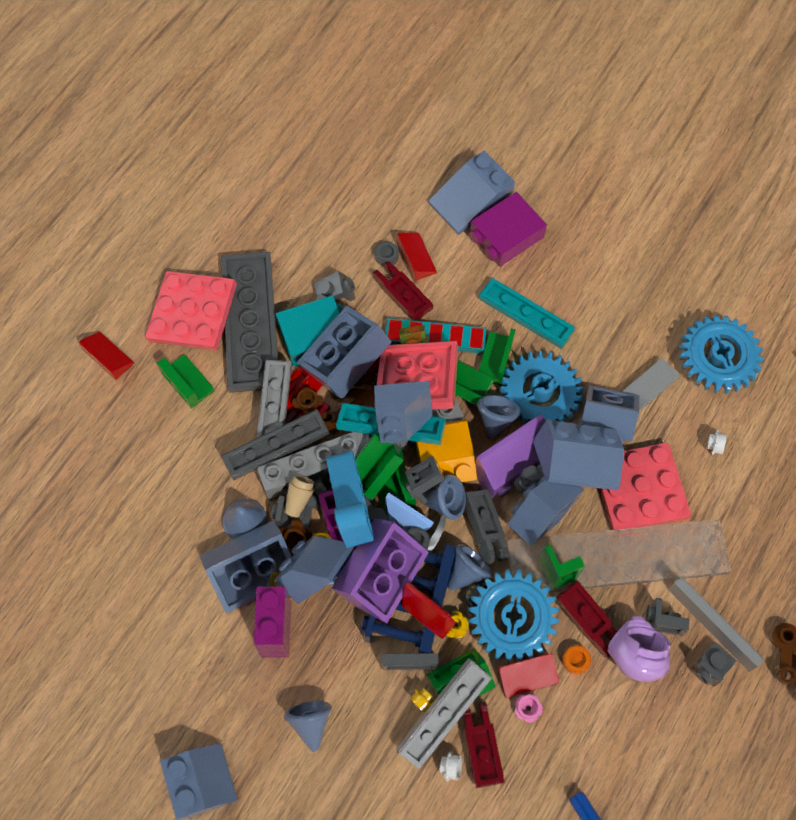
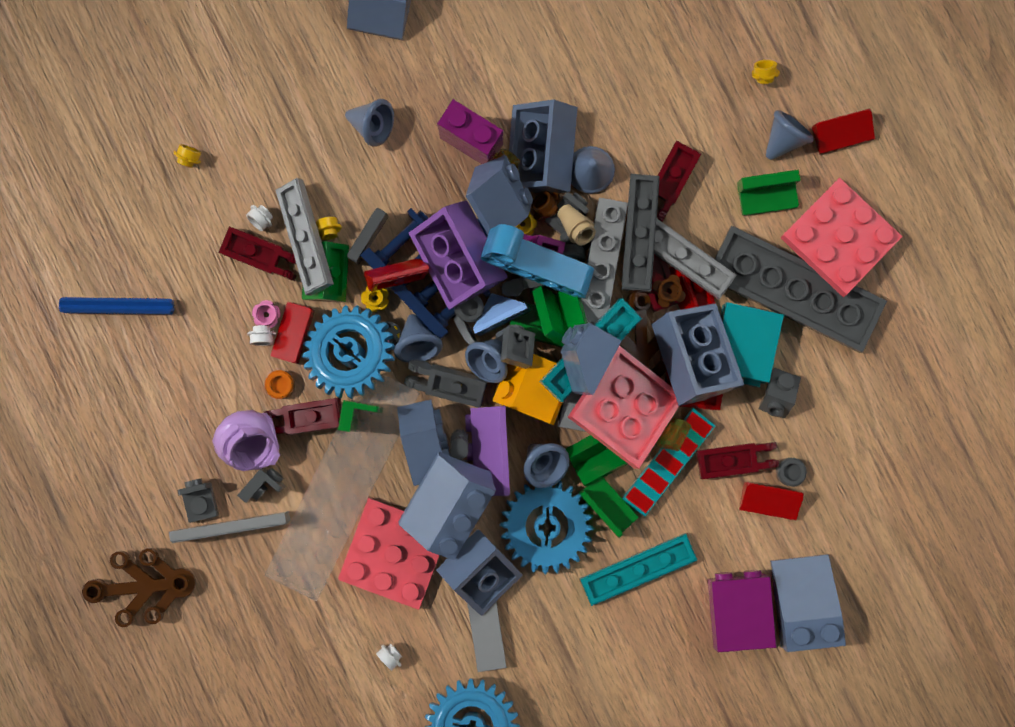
camera: 120 degrees right, 20 degrees up
none -> white plate [247,325,276,346]
none -> dark red hinge [657,140,701,222]
none -> yellow plate [752,60,780,84]
none -> sand blue hat [766,110,814,160]

